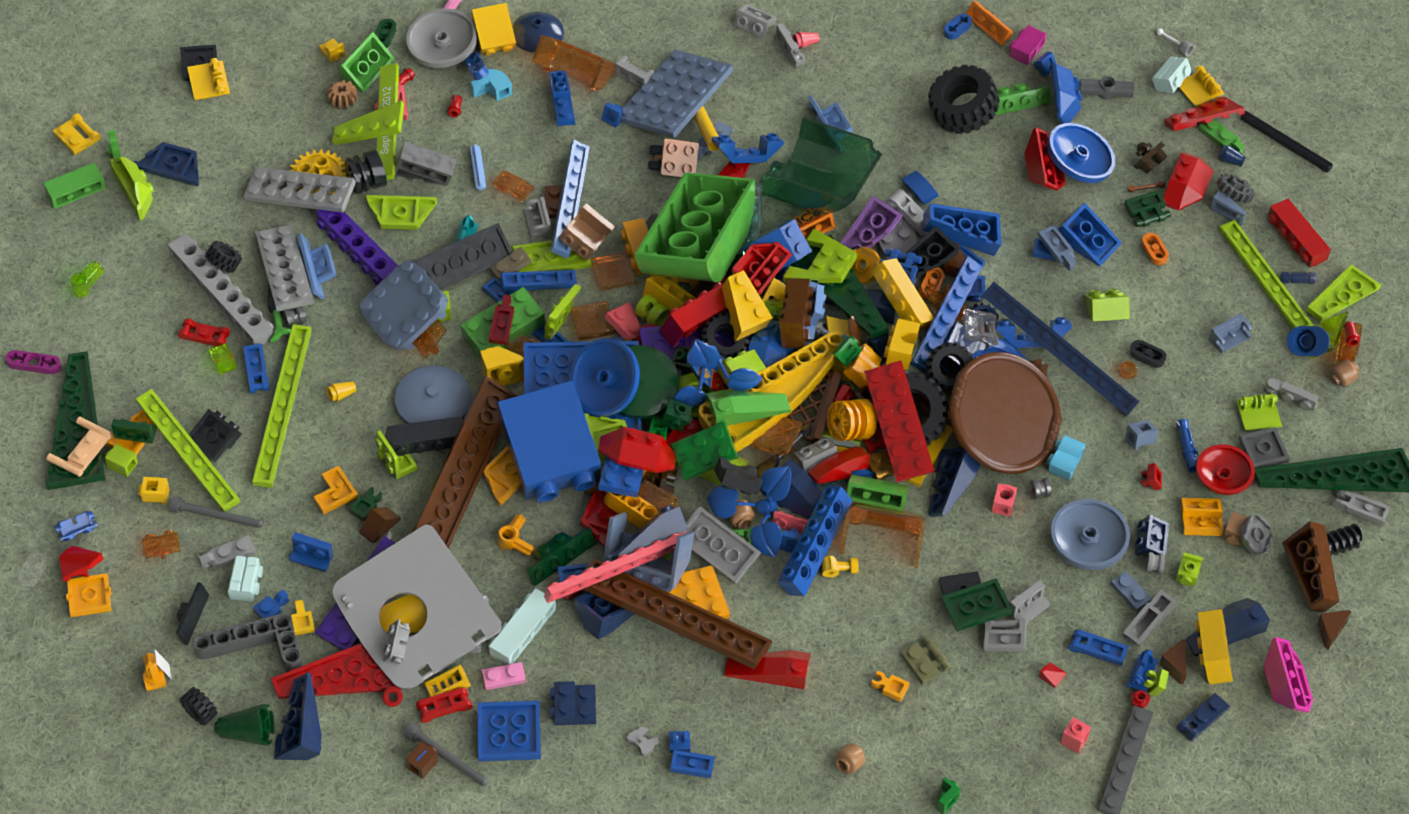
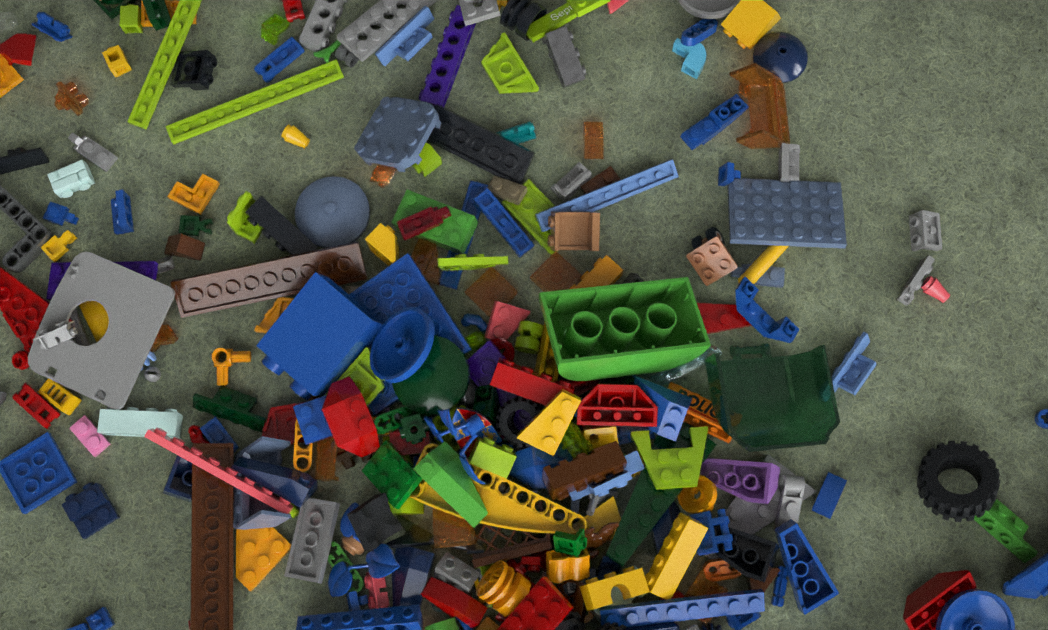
camera: 65 degrees right, 20 degrees up
dark grey piece [169,496,263,528] -> none
red pin [447,95,462,118] -> none
light blue axle [470,144,486,191] -> none
light grey piece [627,727,658,757] -> none

